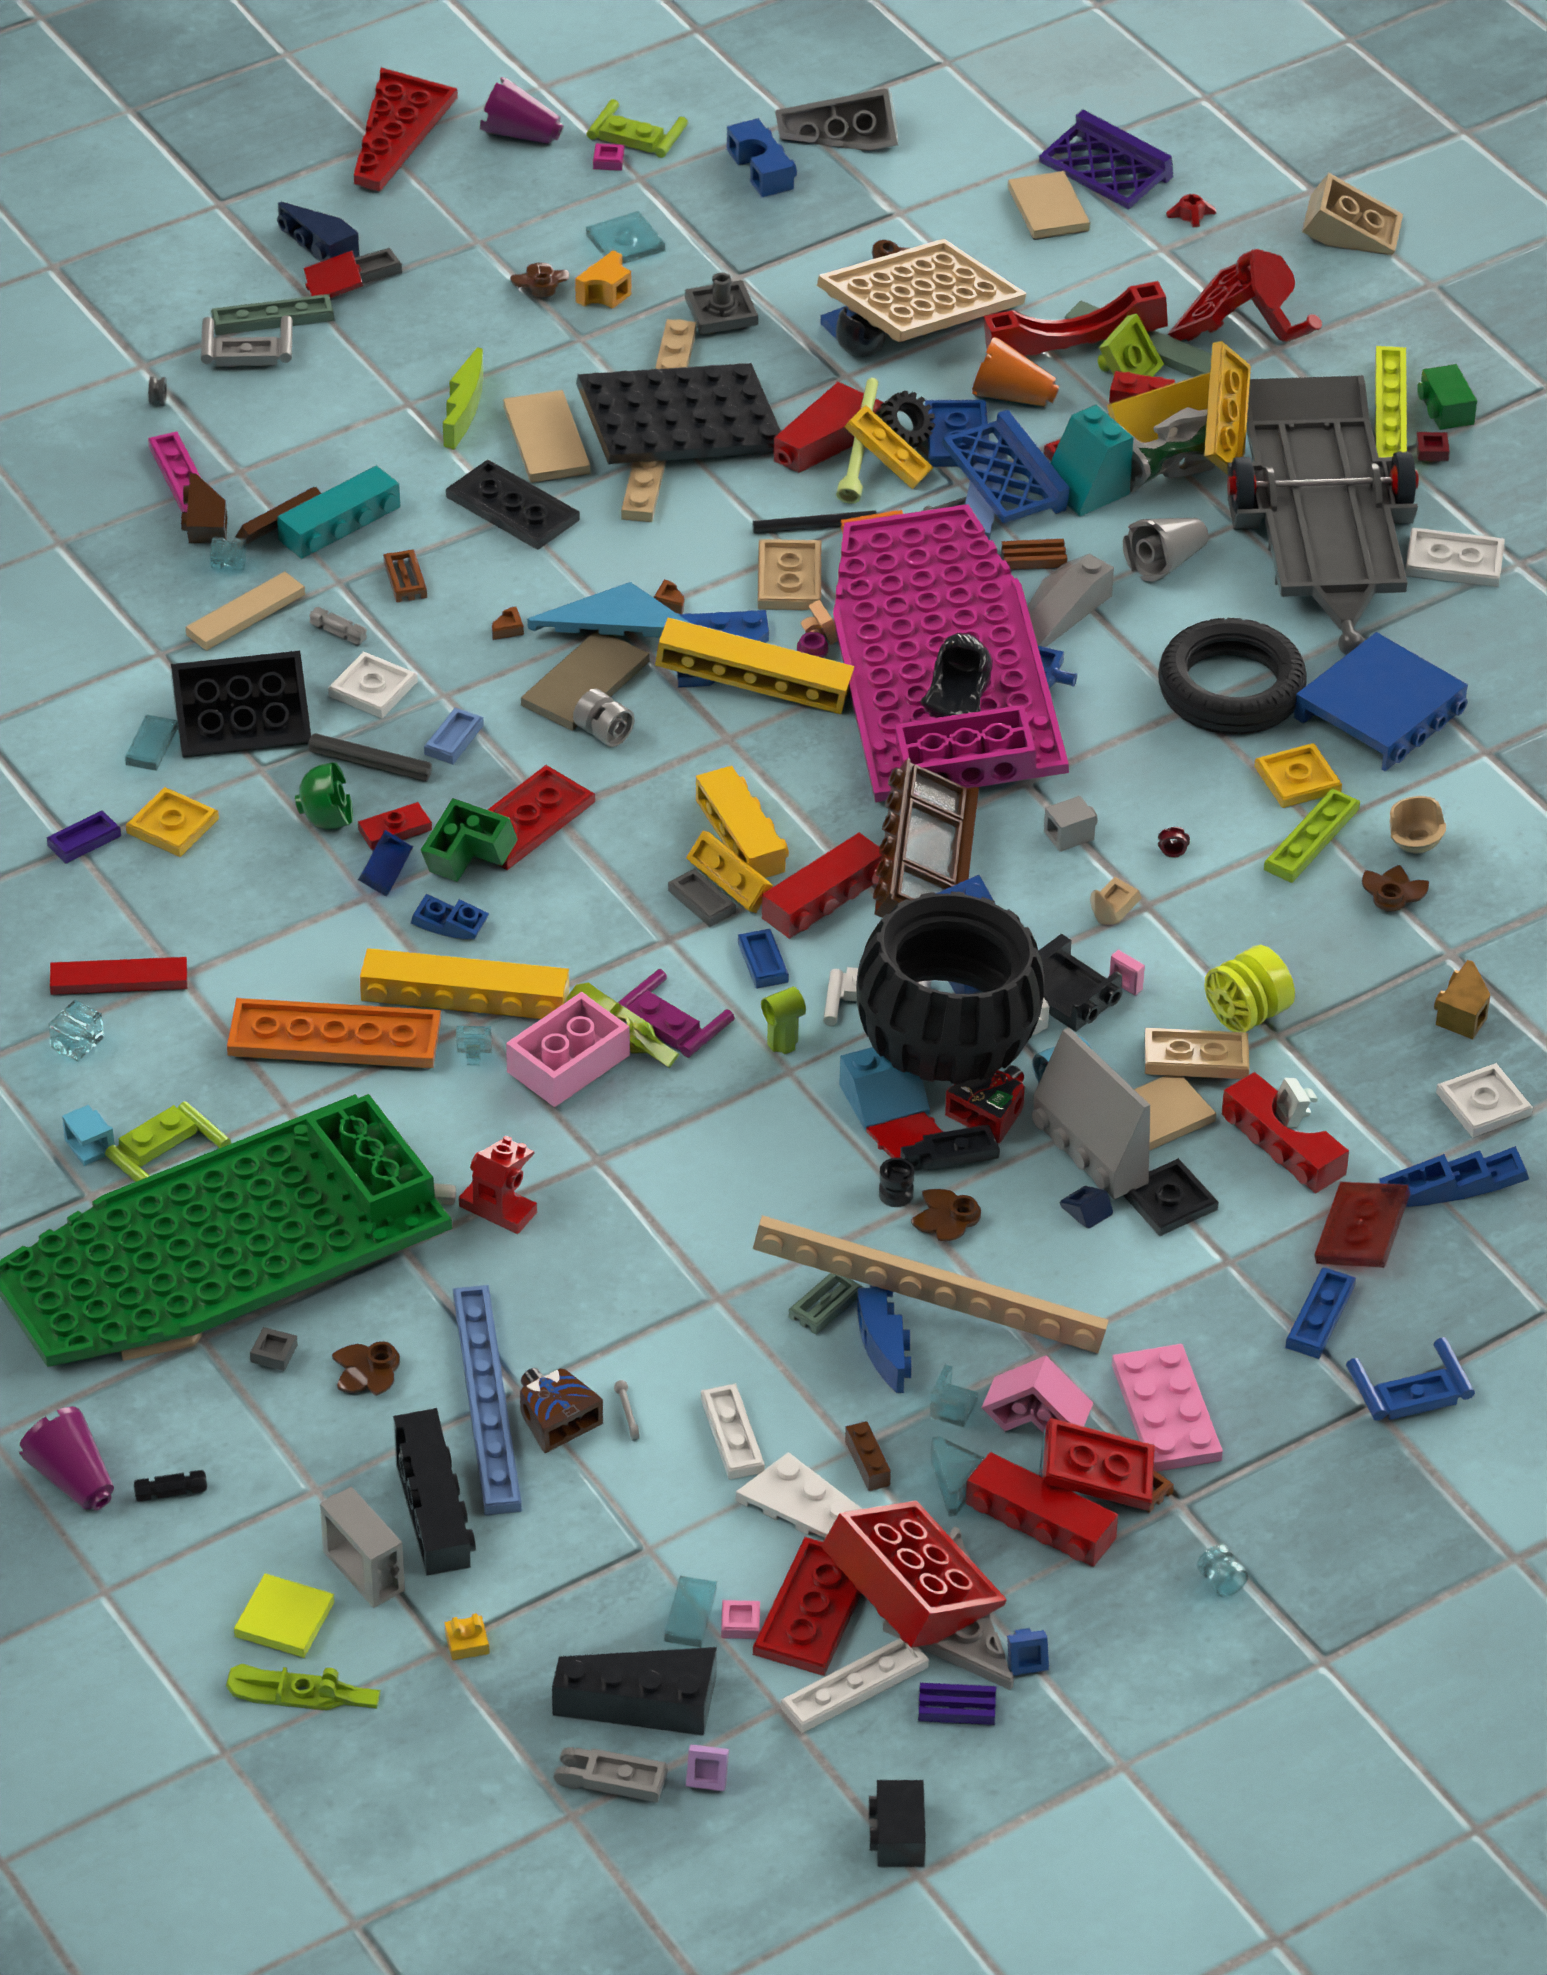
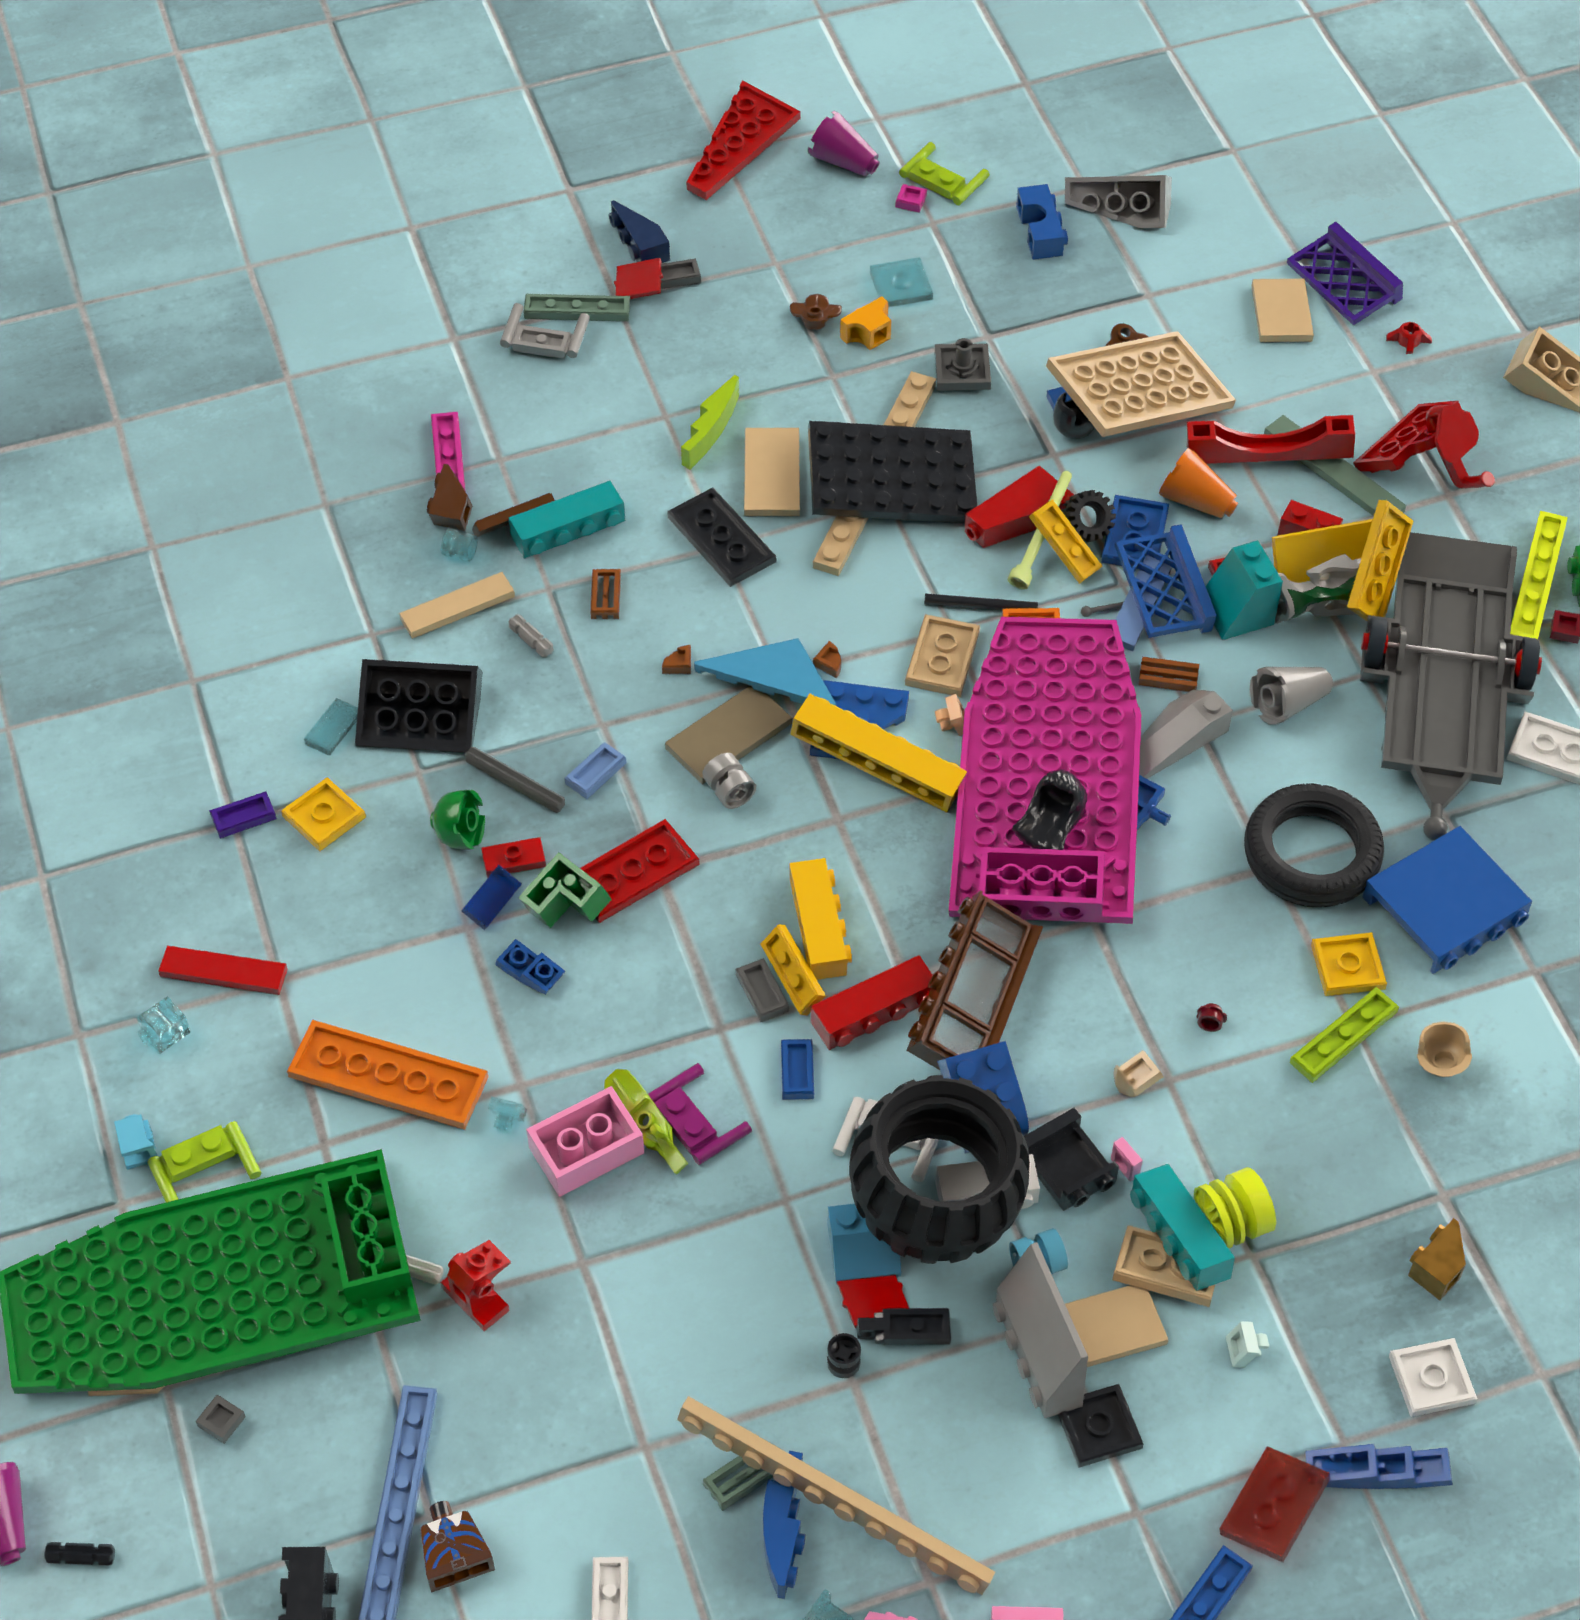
camera: 15 degrees right, 10 degrees up
dark grey bush [148,376,167,405] -> none
white tile [328,651,418,719] -> none
reddish brown plate [332,1341,400,1395] -> none
yellow brick [360,948,569,1019] -> none
light grey hinge [614,1380,639,1440] -> none
lime piece [761,986,806,1054] -> none
magenta plate [797,632,829,658] -> none
reddish brown plate [911,1189,981,1241] -> none
torso [945,1065,1025,1144] -> none
light grey brick [1044,796,1098,852] -> none
dark blue slope [1059,1186,1113,1228] -> none
lime tile [1098,314,1164,376] -> none
red arch [1221,1072,1349,1194] -> none
reddish brown plate [1362,865,1429,912] -> none
none -> teal brick [1130,1164,1235,1291]

